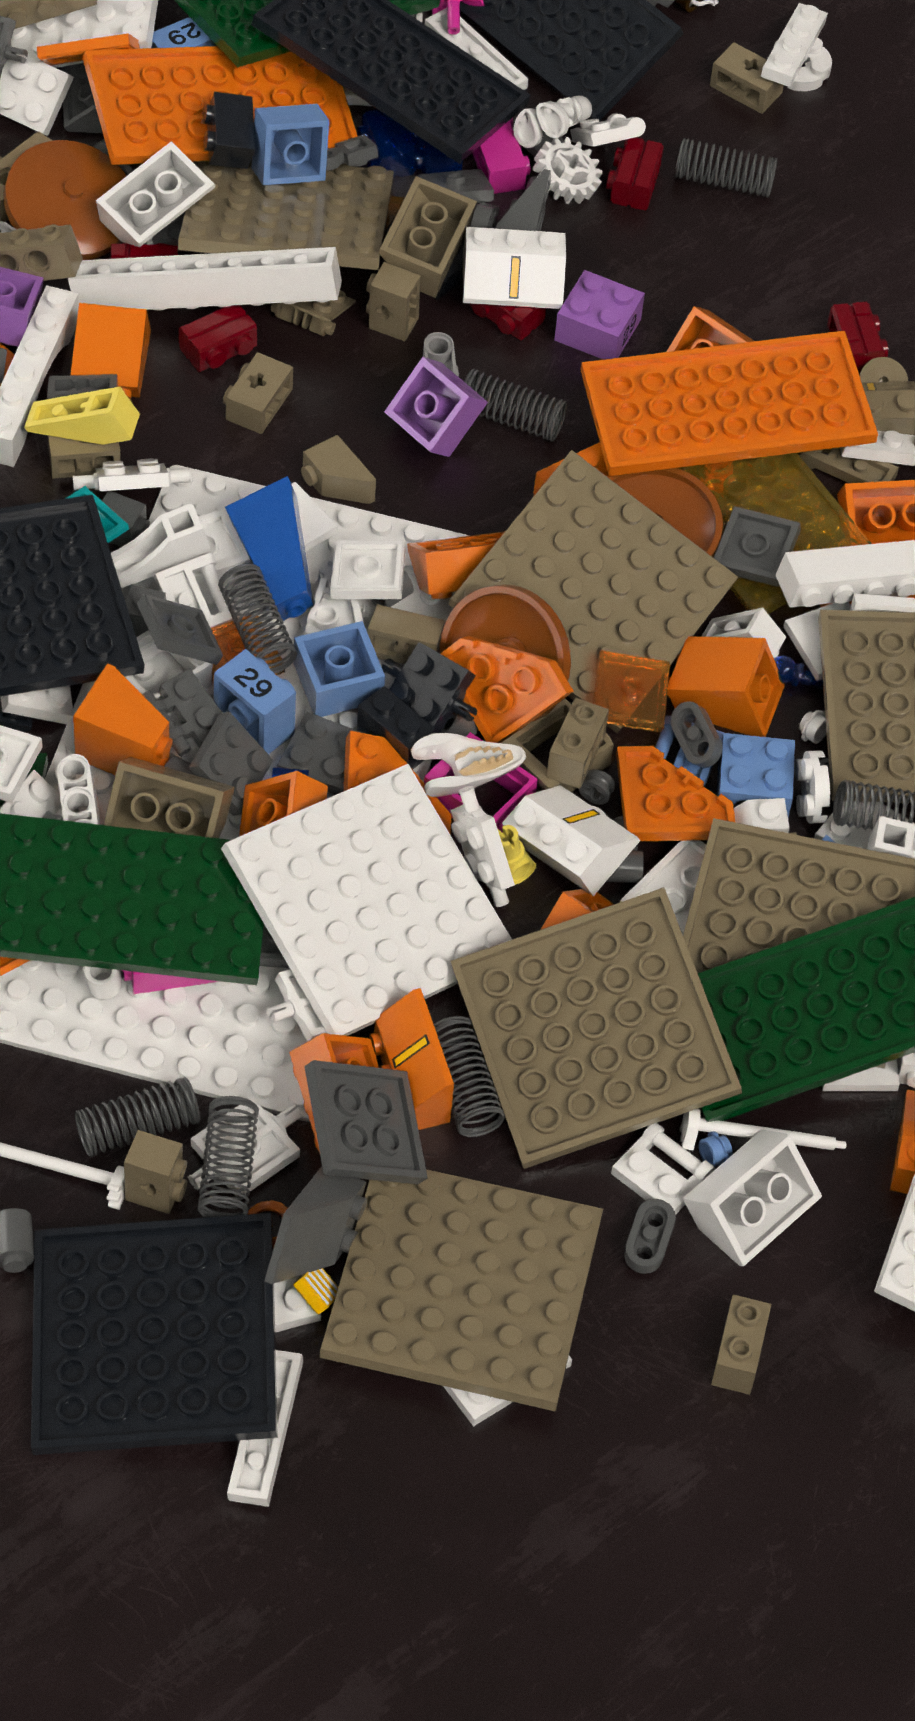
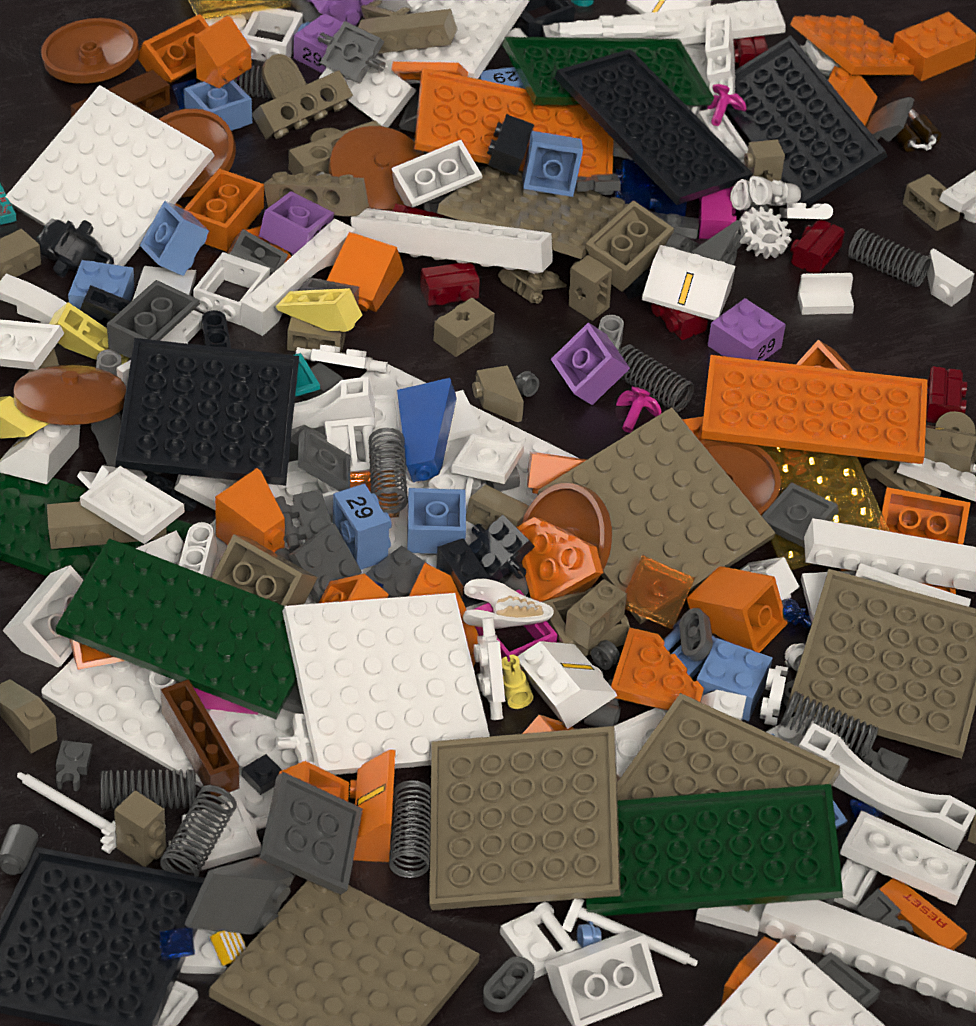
camera: 20 degrees right, 10 degrees down
none -> dark grey plate [56,740,93,791]
none -> reddish brown brick [160,680,240,799]
none -> clear blue slope [160,927,195,960]
none -> black plate [242,754,282,795]
none -> dark grey plate [515,371,539,397]
none -> dark pink plant [616,387,661,433]
none -> dark tan brick [744,139,785,182]
none -> white panel [798,273,854,314]
none -> white slope [927,249,974,307]

